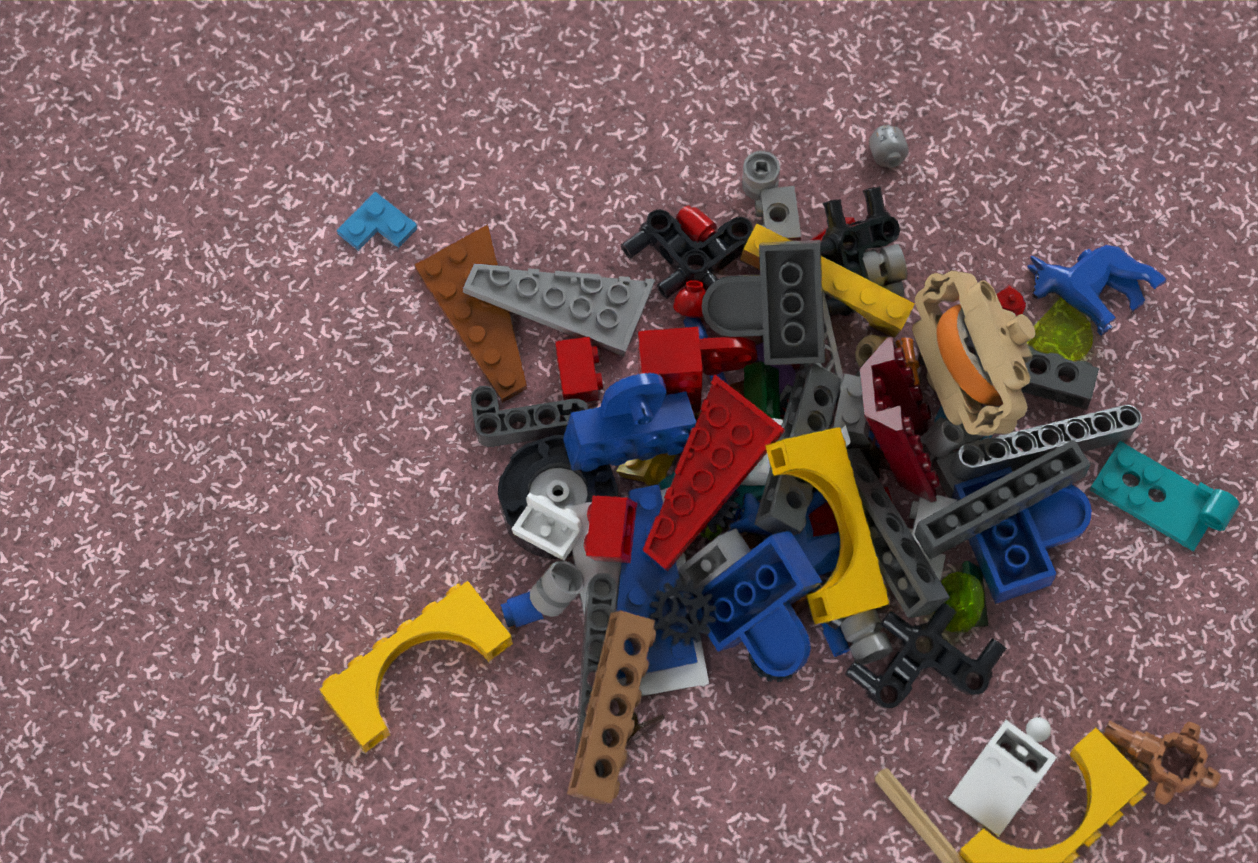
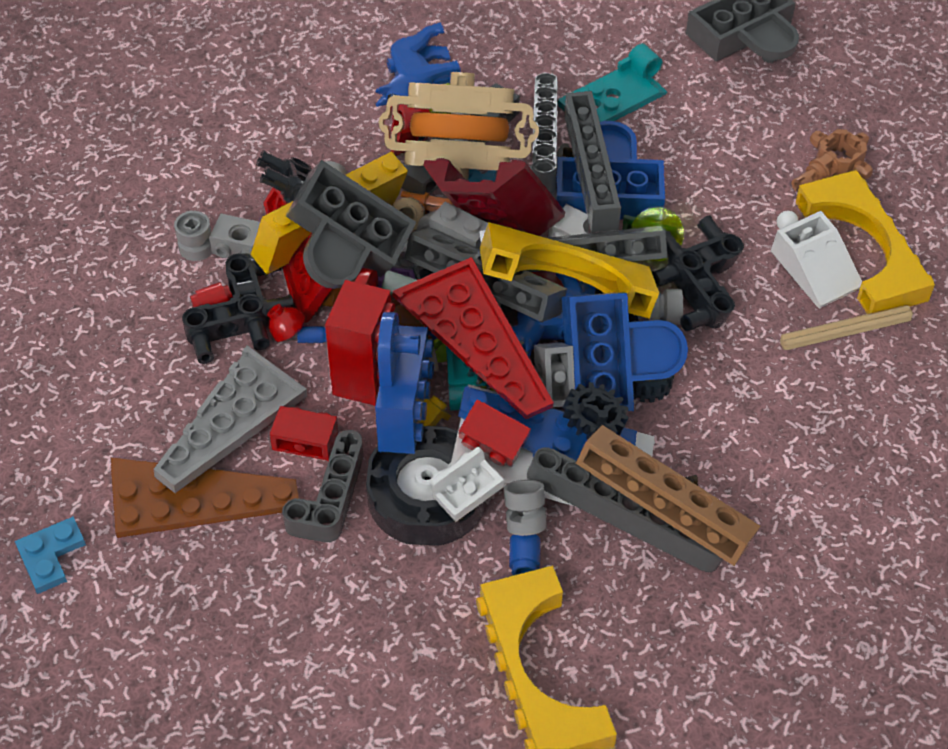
camera: 70 degrees left, 15 degrees down
light grey head [869,125,909,167] -> none

